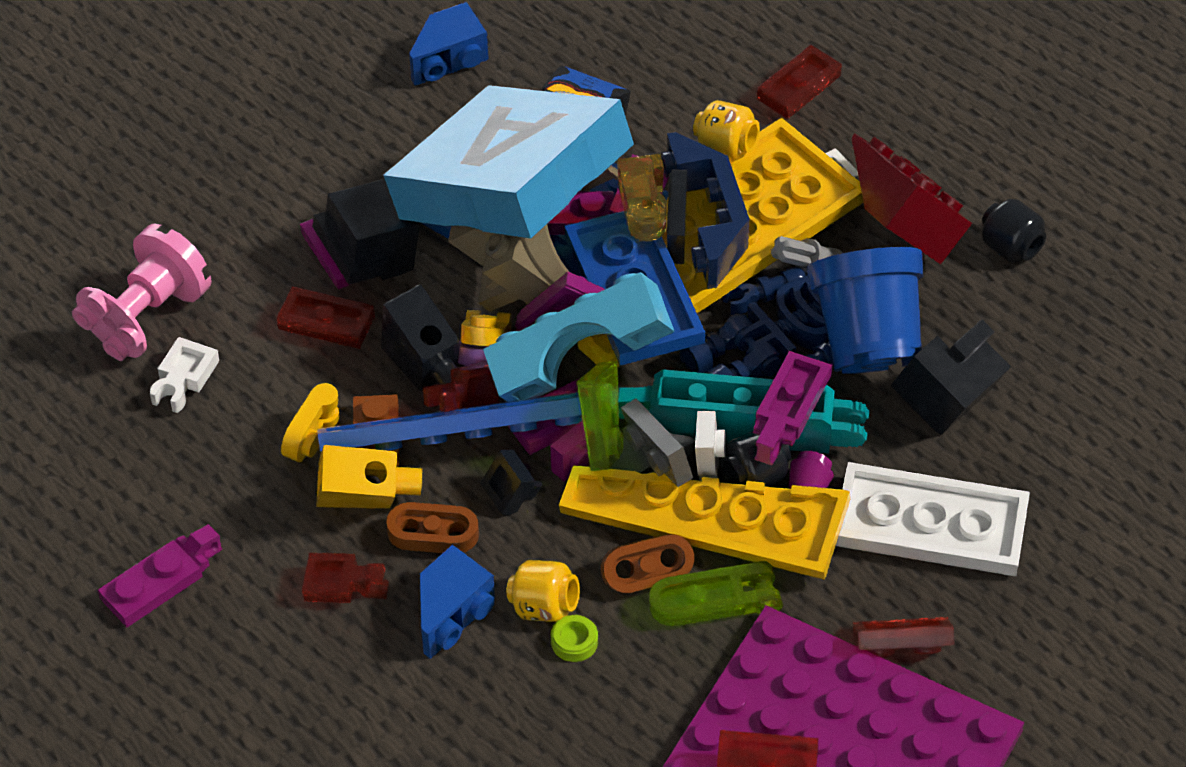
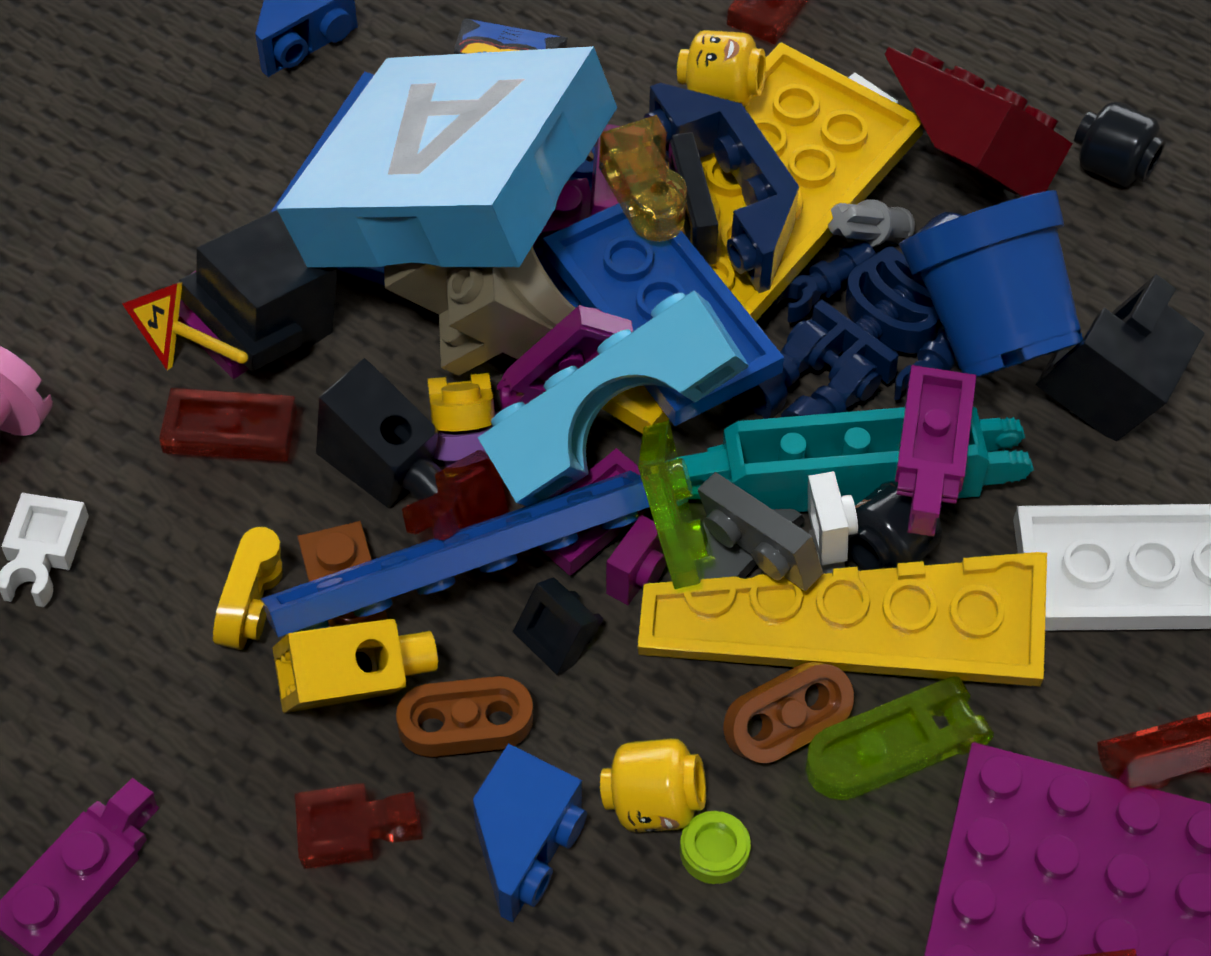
camera: 15 degrees left, 5 degrees up
magenta cone [788,451,834,489] -> none
none -> yellow piece [122,283,249,371]

